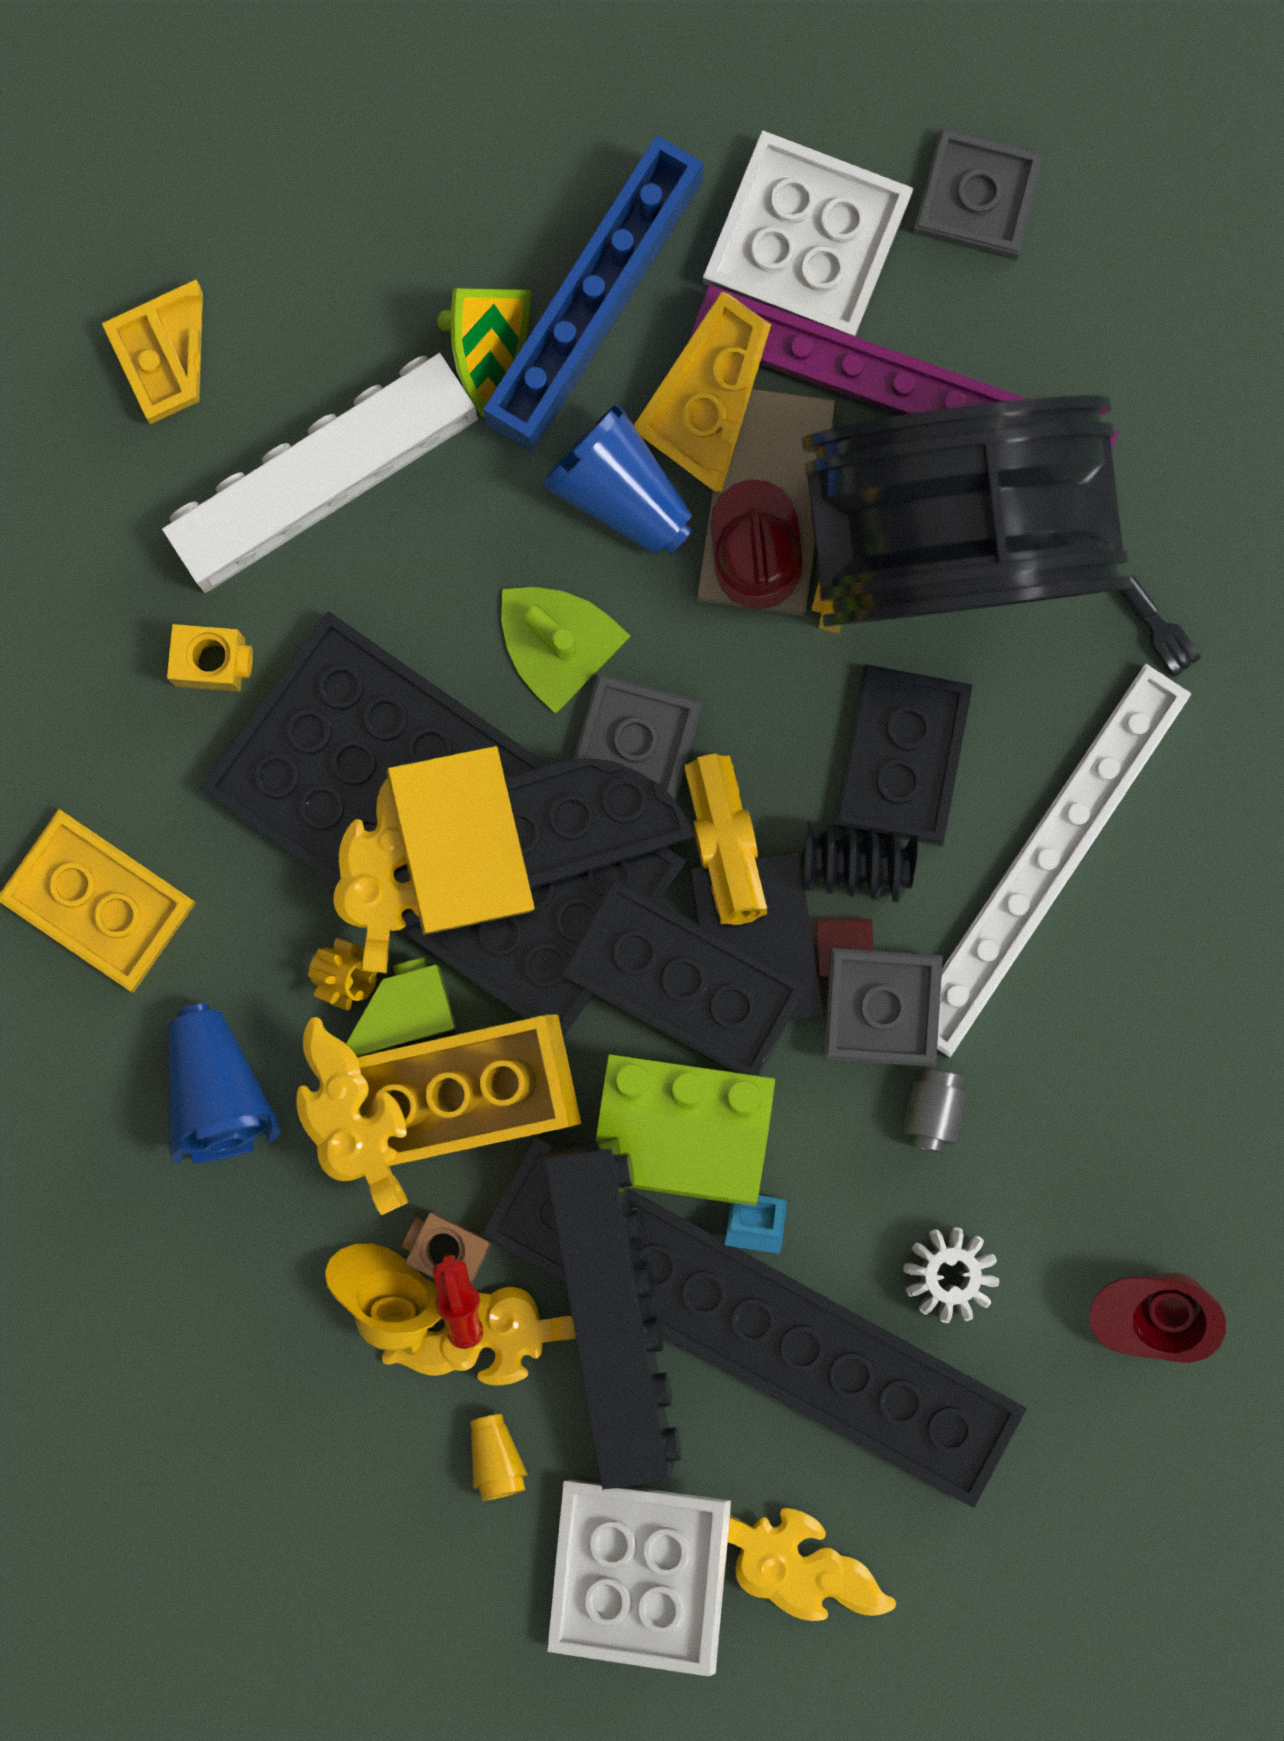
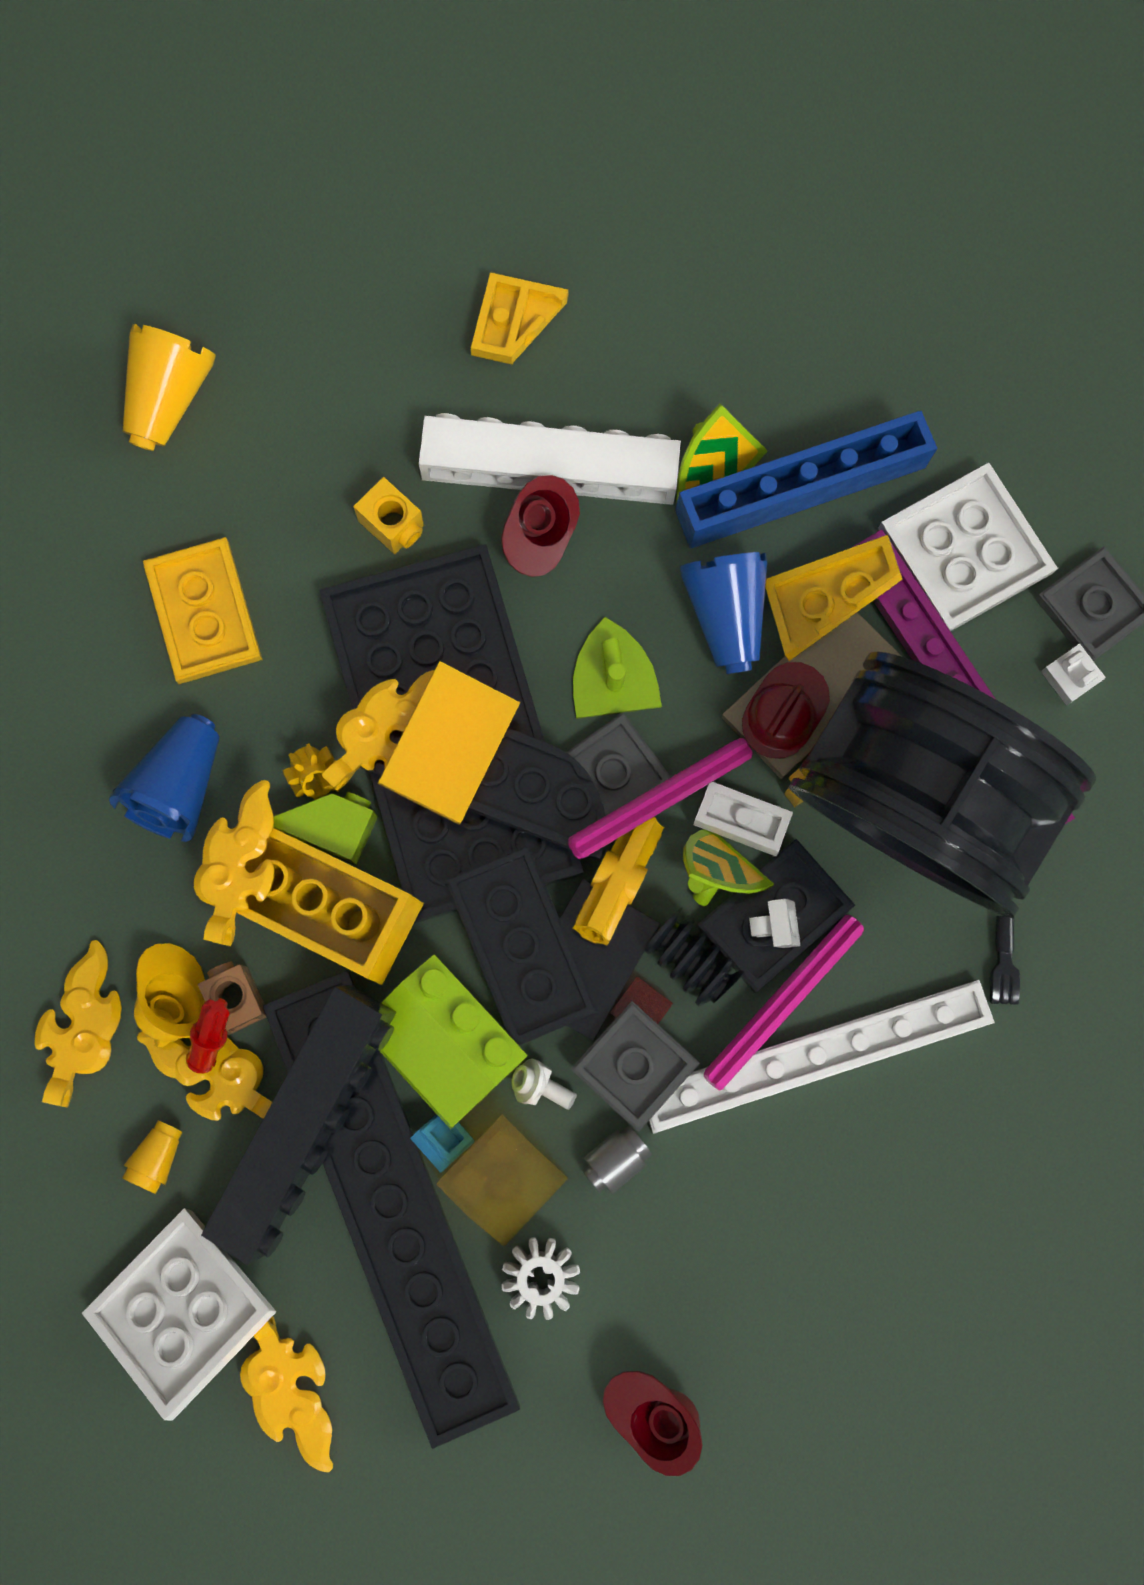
camera: 30 degrees right, 5 degrees down
none -> yellow piece [35,940,122,1108]
none -> clear yellow slope [436,1114,568,1246]
none -> dark red piece [501,475,580,577]
none -> white plate [512,1058,577,1110]
none -> dark pink axle [568,738,753,859]
none -> shield [683,829,774,906]
none -> white plate [693,782,793,856]
none -> dark pink axle [704,915,864,1091]
none -> white tile [749,899,801,948]
none -> white tile [1041,644,1106,705]

